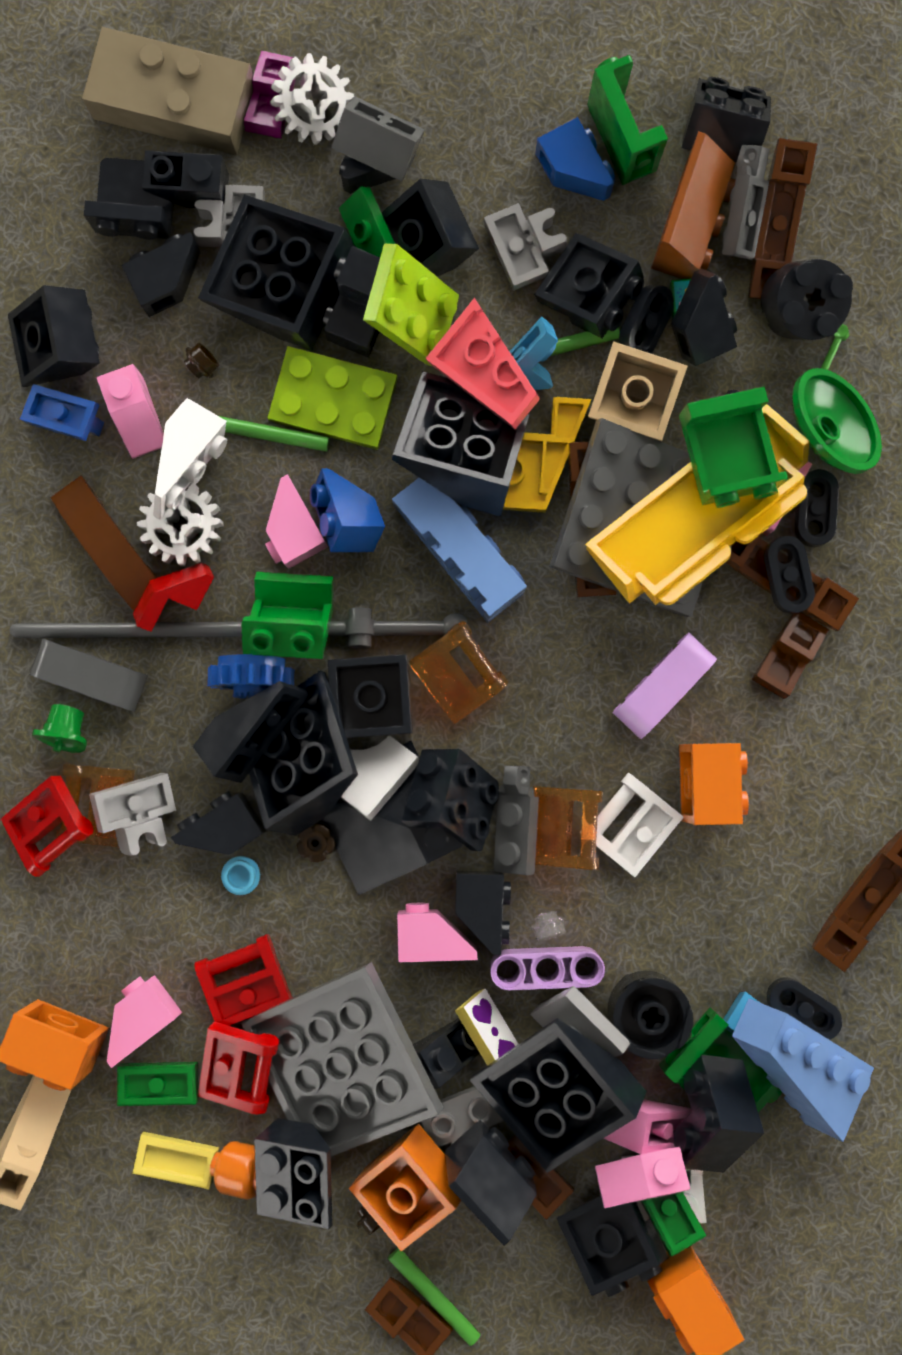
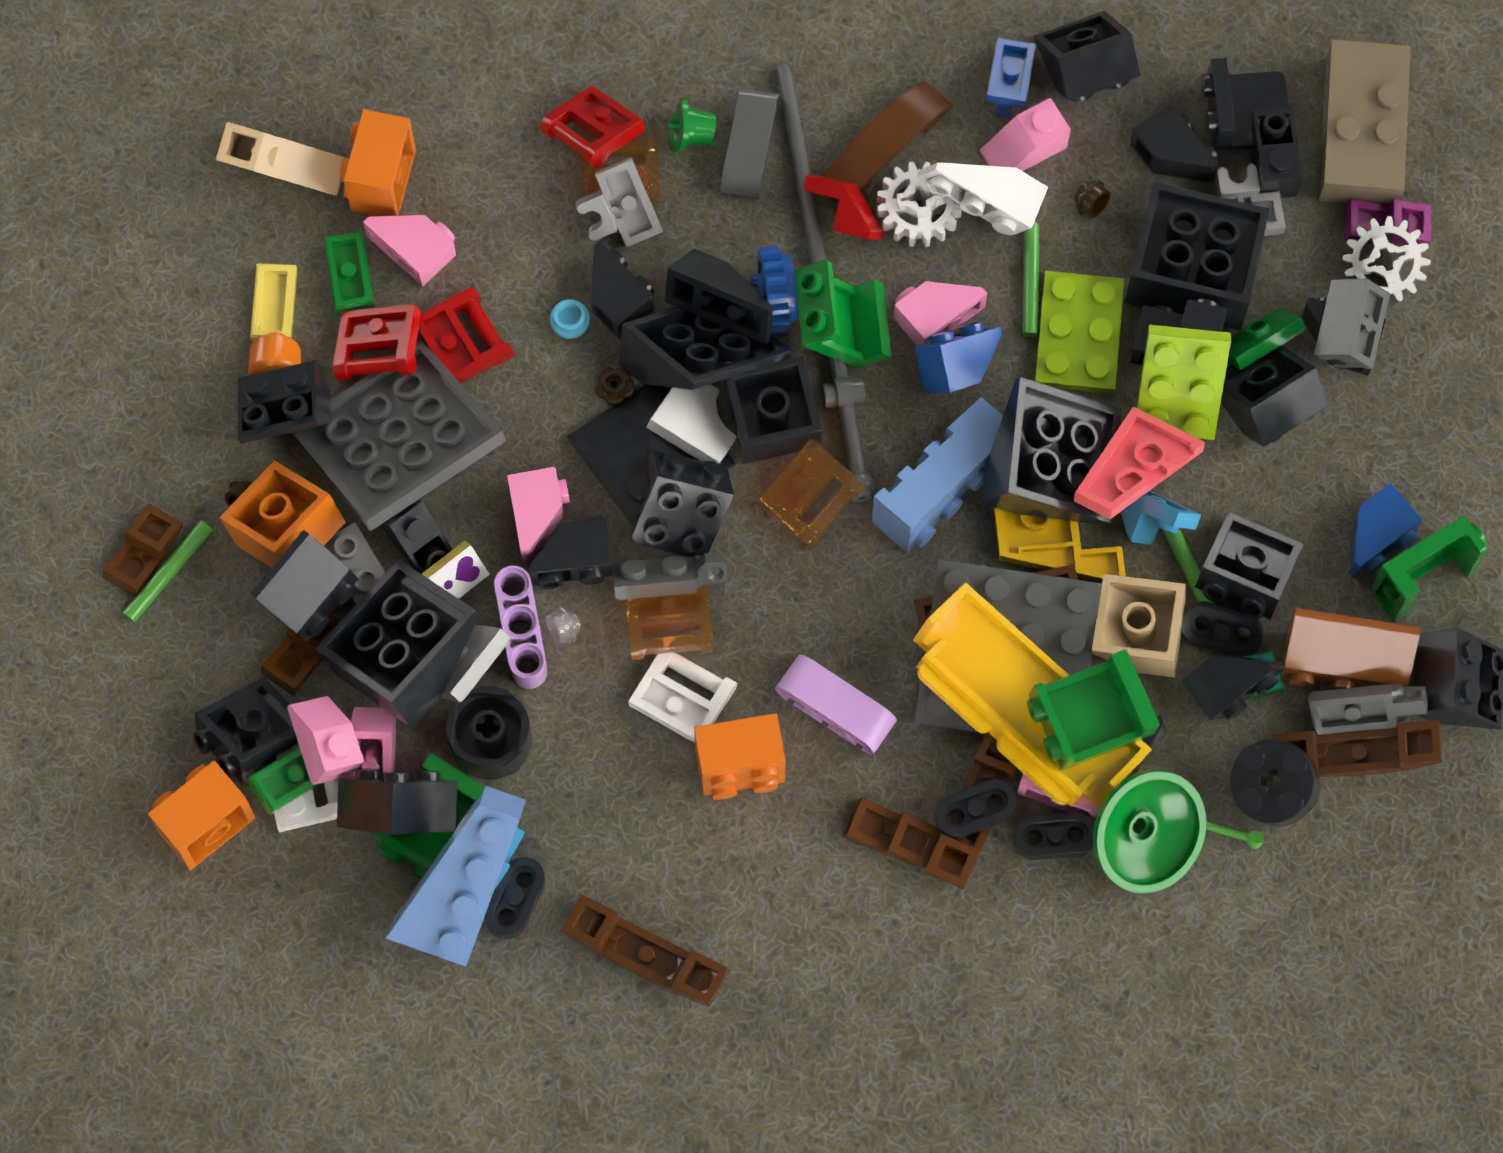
camera: 80 degrees right, 15 degrees down
light grey plate [483,203,567,291] -> none

